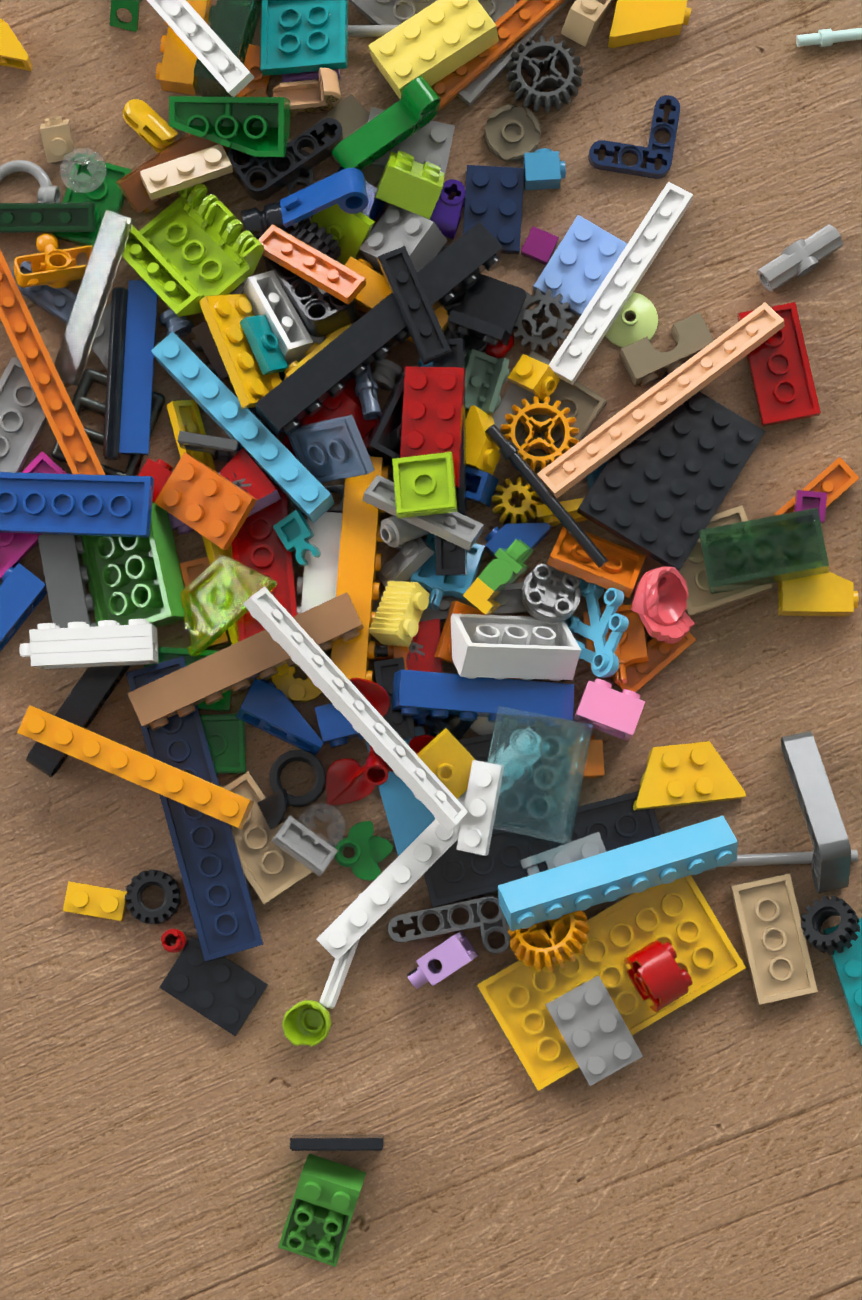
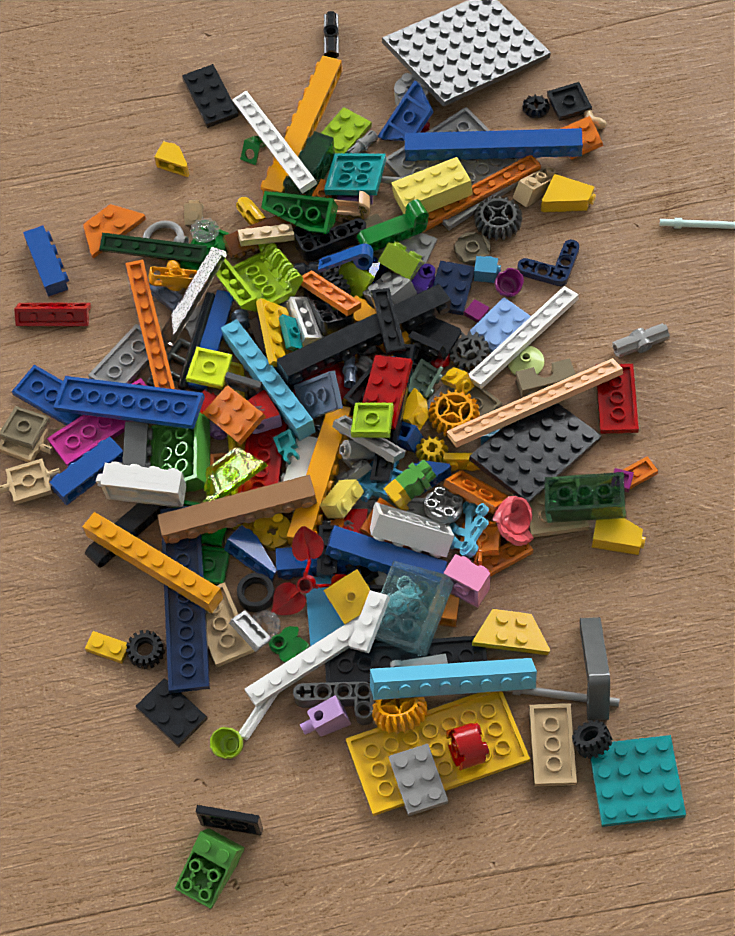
camera: 15 degrees right, 20 degrees down
red pin [161,929,187,953] -> none
white plate [243,586,468,831] -> none
black tile [257,788,289,830] -> none
black bar [485,424,608,568] -> none
none -> neon yellow plate [186,347,233,390]
none -> magenta hair [495,268,524,297]

